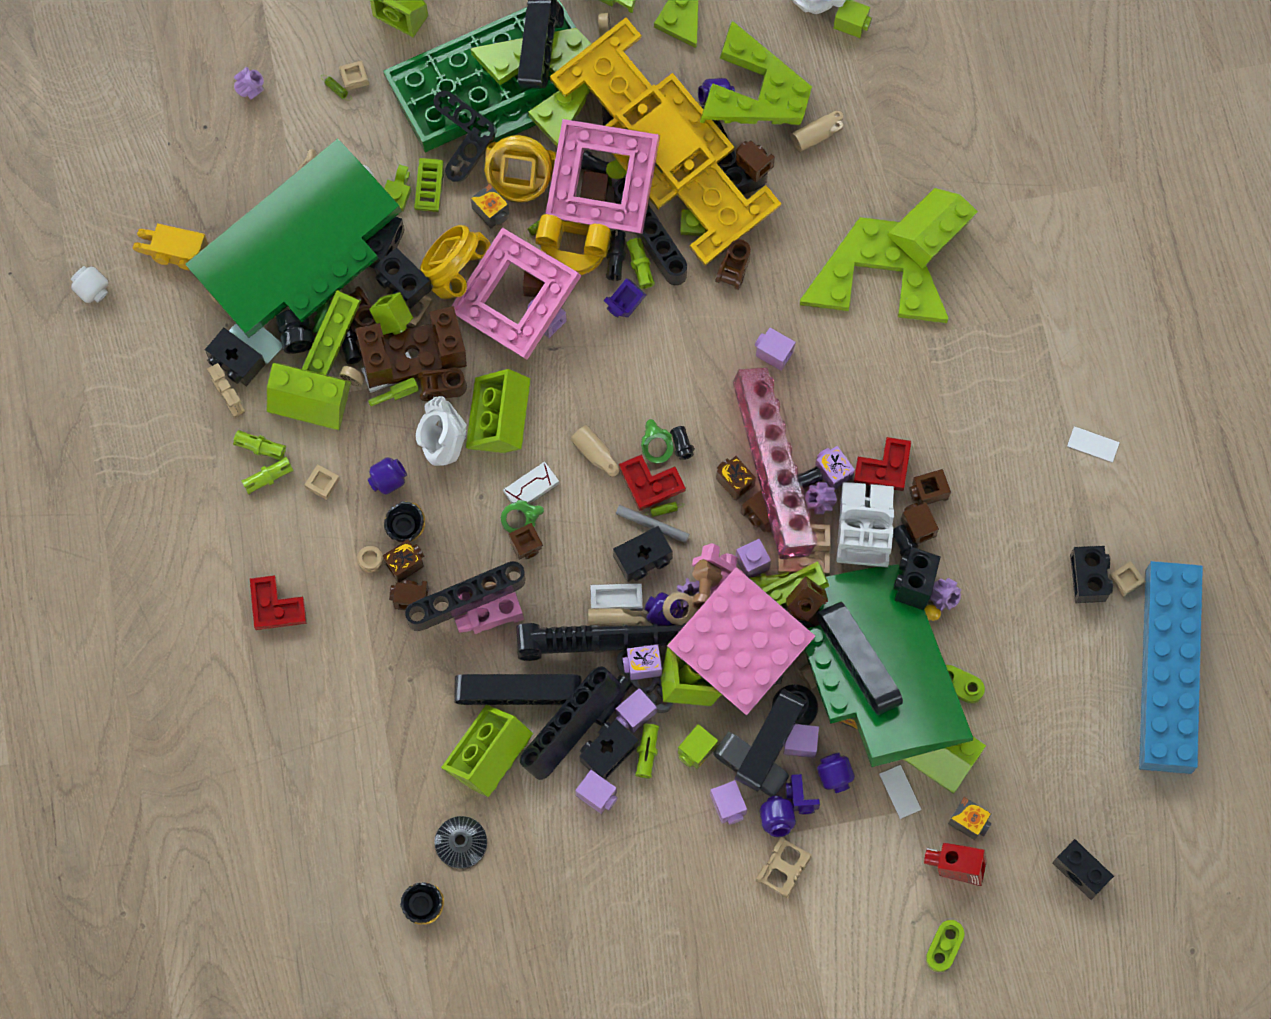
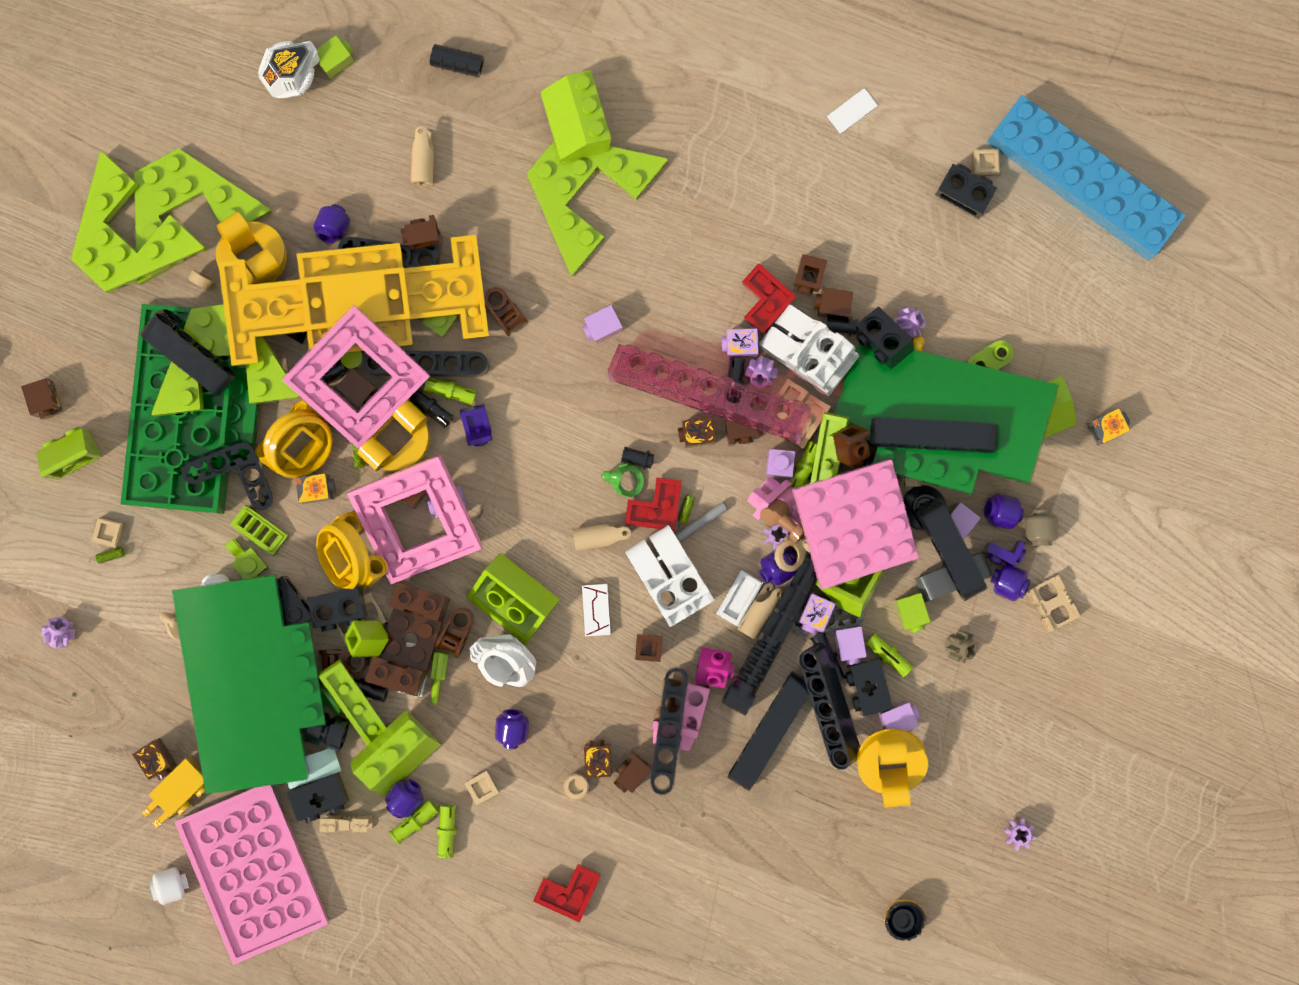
camera: 55 degrees left, 15 degrees up
tan tile [339,366,365,387] -> none
black hair [384,501,425,542] -> none
dish [435,816,487,869] -> none
lime slope [441,705,534,797] -> none
bright green piece [501,500,544,533] -> none
black brick [613,526,673,582] -> none
lime wing [700,21,812,125] -> none
lavender brick [710,780,747,825] -> none
white sticker [879,765,921,819] -> none
red torso [924,843,987,886] -> none
lime plate [926,920,965,972] -> none
black brick [1052,839,1114,900] -> none
none -> reddish brown brick [132,738,176,780]
none -> bright pink plate [175,785,330,965]
none -> yellow piece [216,212,287,285]
none -> dark purple head [385,780,424,819]
none -> black axle [430,44,484,78]
none -> white connector [625,525,714,627]
none -> dark pink brick [695,647,735,689]
none -> yellow piece [857,729,928,808]
none -> dark tan gear [945,630,977,663]
none -> lavender gear [1003,818,1036,851]
none -> dark tan head [1025,510,1059,546]

